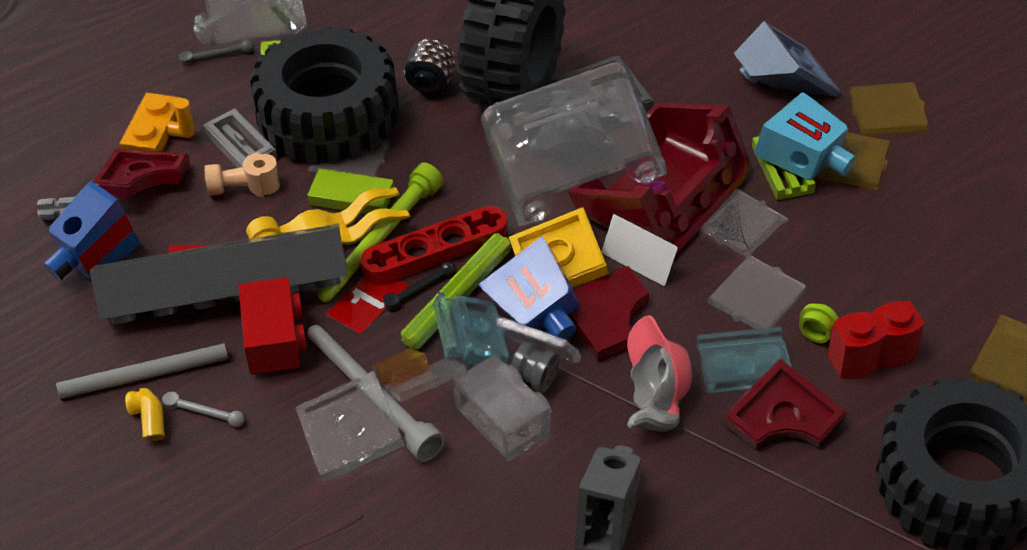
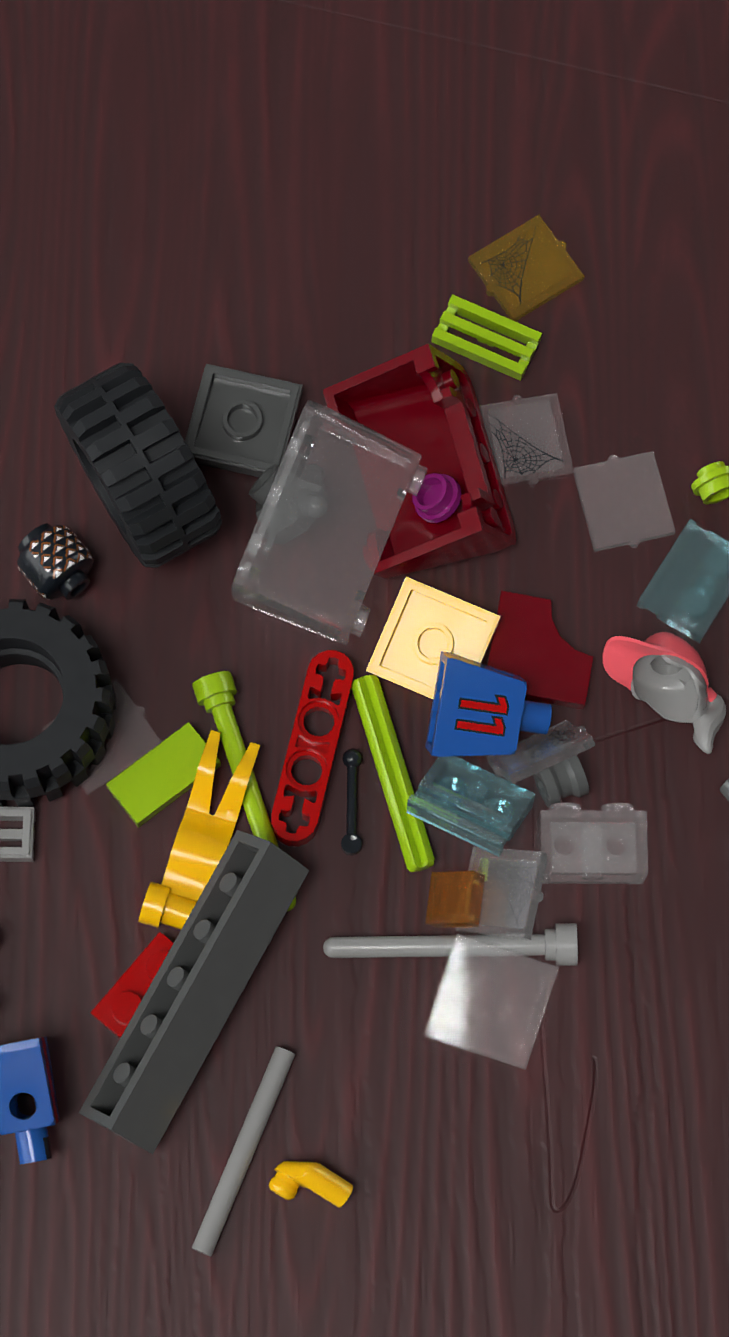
camera: 55 degrees left, 25 degrees up
light grey hinge [162,392,245,427] -> none
light nougat leg [205,152,280,197] -> none
red brick [238,277,307,375] -> none
red sticker [326,277,409,334] -> none
white sticker [601,214,678,286] -> none
sand blue slope [734,21,841,97] -> none
medium azure torso [754,92,856,180] -> none
clear yellow piece [849,82,928,135] -> none

